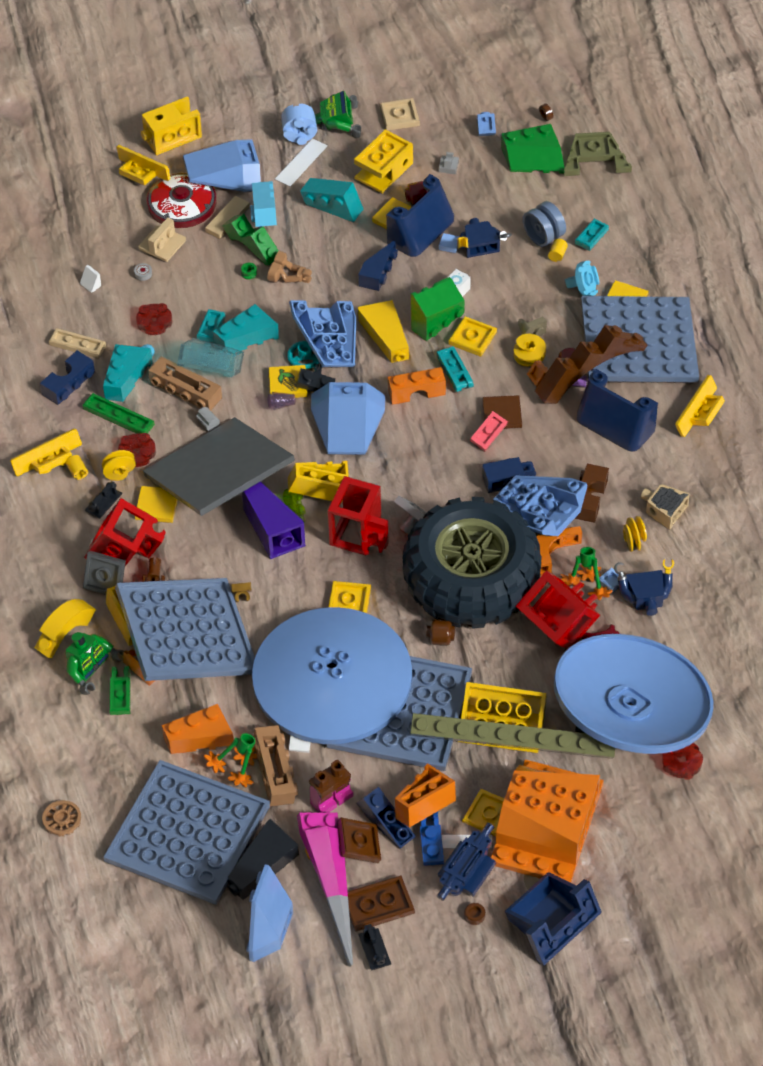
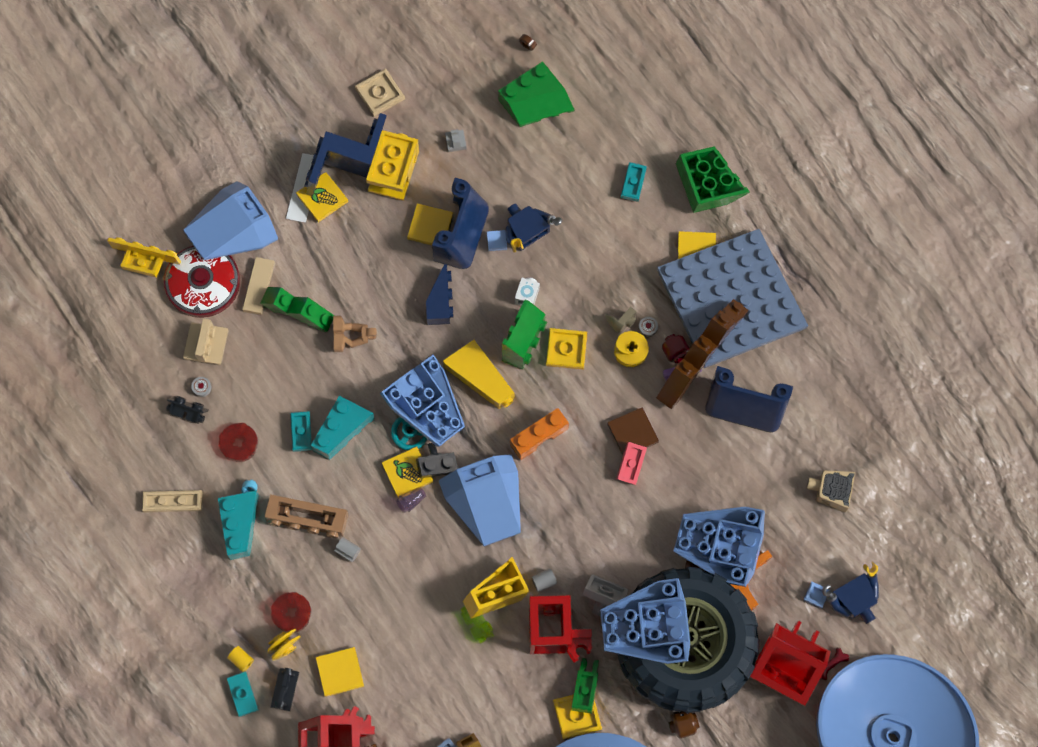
camera: 25 degrees left, 20 degrees up
yellow bracket [10,428,82,476] -> none
dark blue arch [40,350,95,405] -> none
white slope [80,265,101,292] -> none
green tile [82,393,155,437] -> none
yellow torso [141,96,202,156] -> none
dark grey tile [143,417,295,516] -> none
clear light blue wedge [177,338,244,377] -> none
green bush [241,262,257,280] -> none
dark purple slope [242,481,306,559] -> none
medium azure wedge [250,181,277,227] -> none
light blue brick [281,104,317,145] -> none
teal wedge [300,178,363,223] -> none
green torso [315,90,362,138] -> none
dark red head [404,181,428,205] -> none
teal plate [437,346,474,392] -> none
medium blue bracket [476,112,496,136] -> none
dark blue brick [482,457,536,493] -> none
sand blue wheel [522,201,566,247] -> none
orange tile [527,360,548,386] -> none
yellow piece [548,239,568,262] -> none
plant [561,547,613,601] -> none
olive wing [564,132,632,176] -> none
medium azure tile [564,261,599,296] -> none
reddish brown arch [575,463,609,523] -> none
yellow piece [623,516,647,552] -> none
yellow bracket [675,375,725,437] -> none
none -> black hinge [166,396,209,424]
none -> teal plate [227,672,259,717]
none -> yellow tile [296,172,348,223]
none -> dark blue bracket [304,113,387,196]
none -> green hinge [572,658,599,714]
none -> medium blue wedge [600,578,690,664]
none -> light grey tile [639,317,658,337]
none -> green wedge [675,146,750,213]

